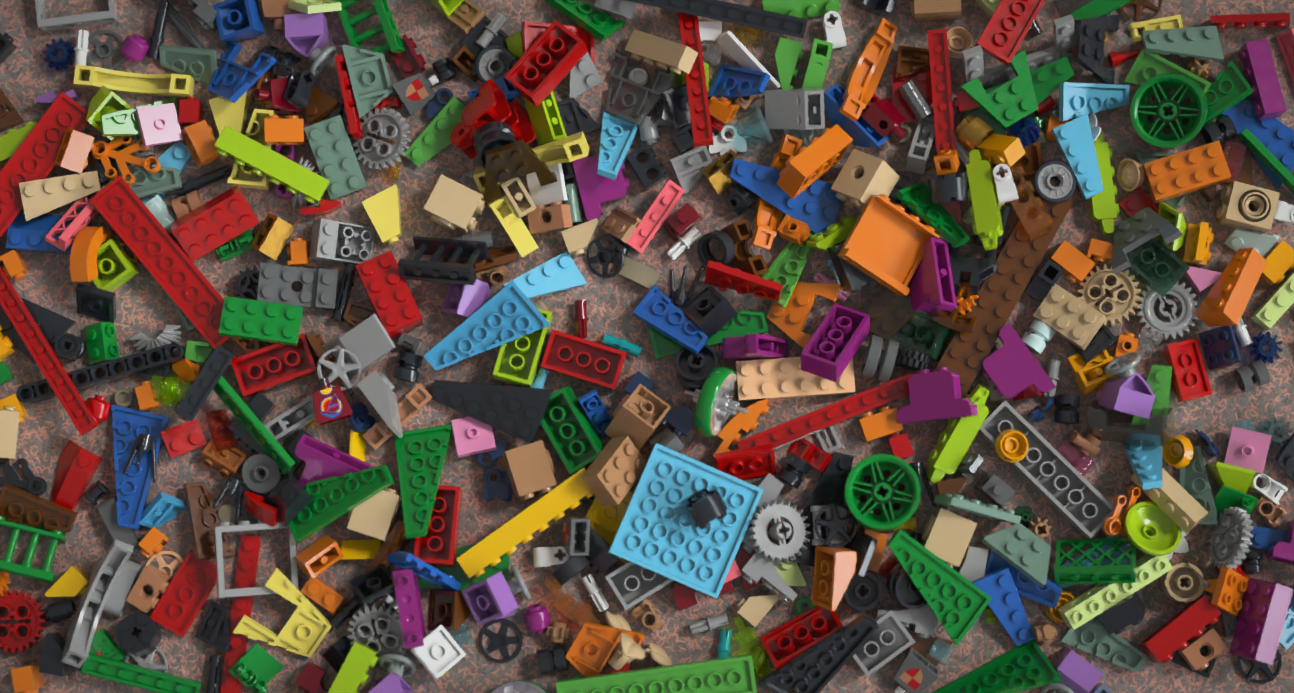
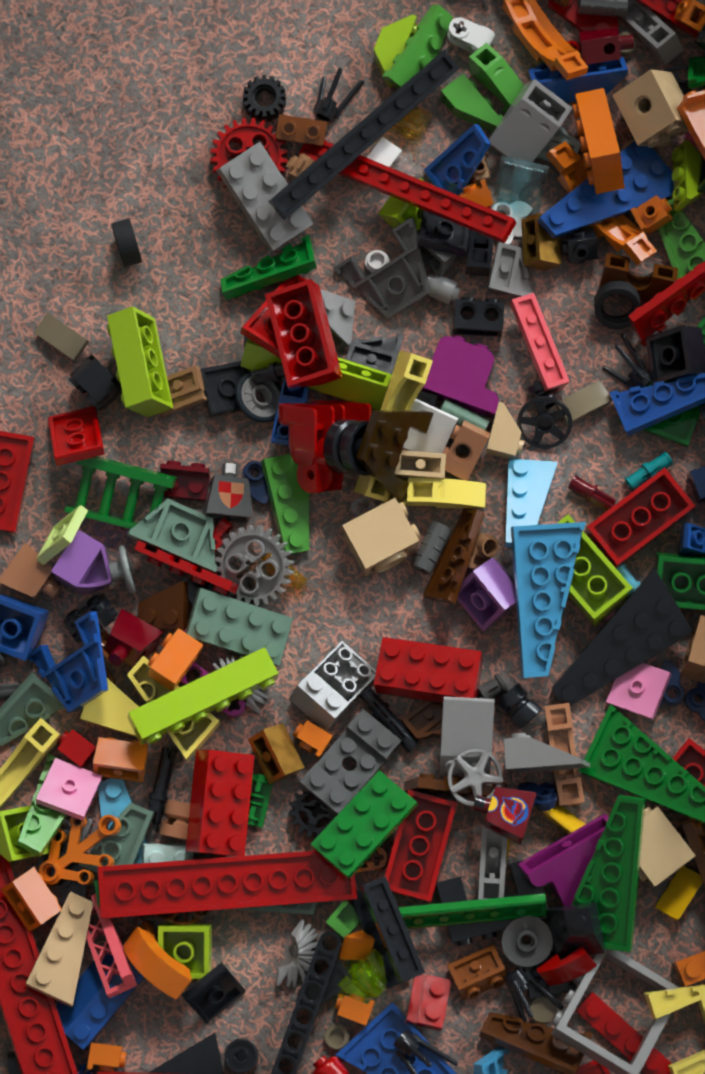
camera: 55 degrees left, 5 degrees down
green bracket [84,322,120,365] -> none
clear red slope [206,409,237,451] -> none
black piece [284,70,315,109] -> none
orange brick [294,535,344,579] -> none
red slope [300,200,342,217] -> none
light yellow slope [362,184,402,246] -> none
black fence [397,236,489,285] -> none
black wheel [432,57,457,83] -> none
reddish brown slope [450,44,478,82] -> none
light grey axle [476,13,507,49] -> none
medium azure wing [597,112,639,180] -> none
medium nougat plate [601,206,642,244] -> none
tan brick [625,29,698,75] -> none
dark red torso [663,203,703,241] -> none
white axle [667,226,701,260] -> none
white slope [717,30,781,90] -> none

